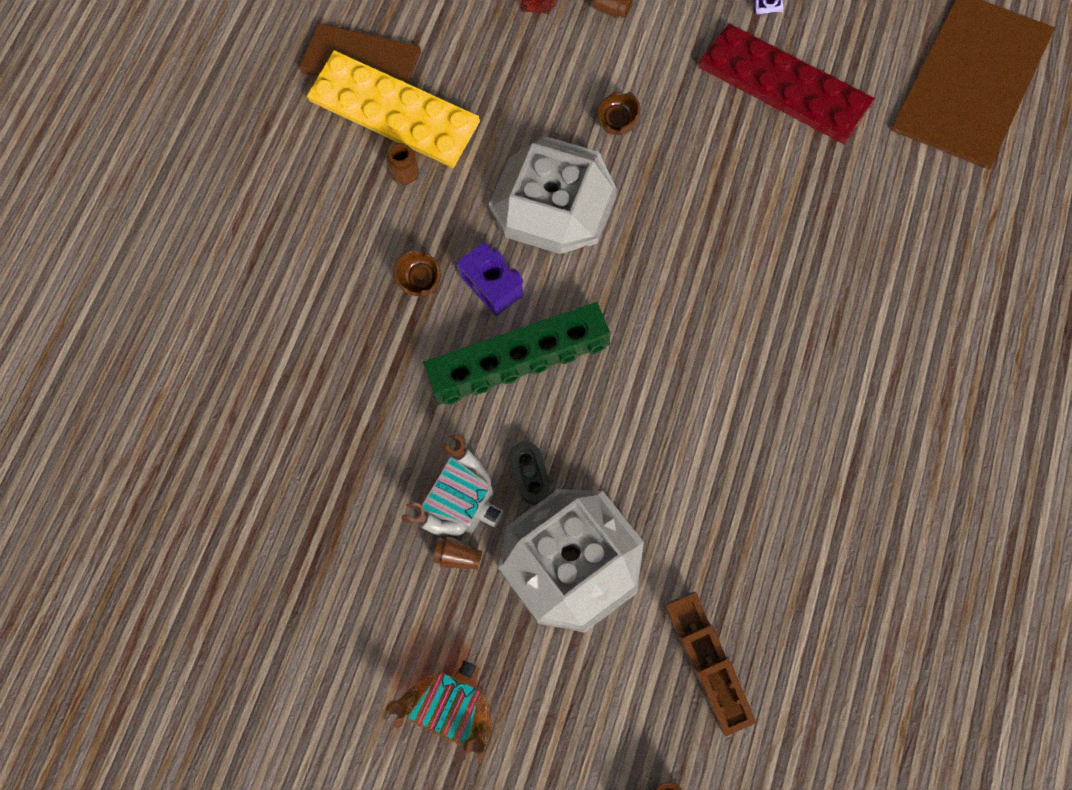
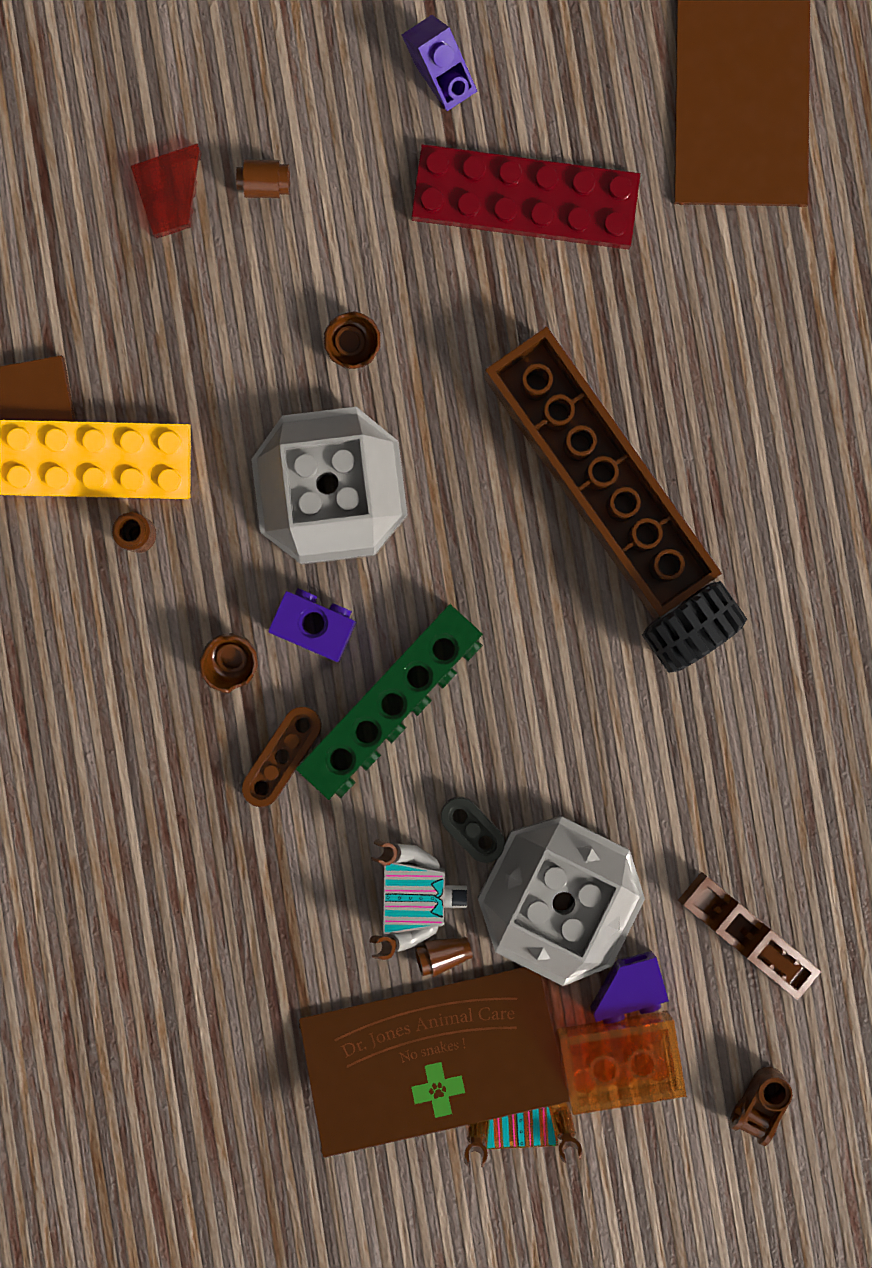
camera: 30 degrees left, 20 degrees up
none -> reddish brown plate [242,707,322,807]
none -> reddish brown piece [299,967,570,1158]
none -> reddish brown brick [484,327,722,619]
none -> clear orange brick [557,1011,687,1115]
none -> dark purple slope [590,951,669,1024]
none -> black tyre [642,581,747,673]

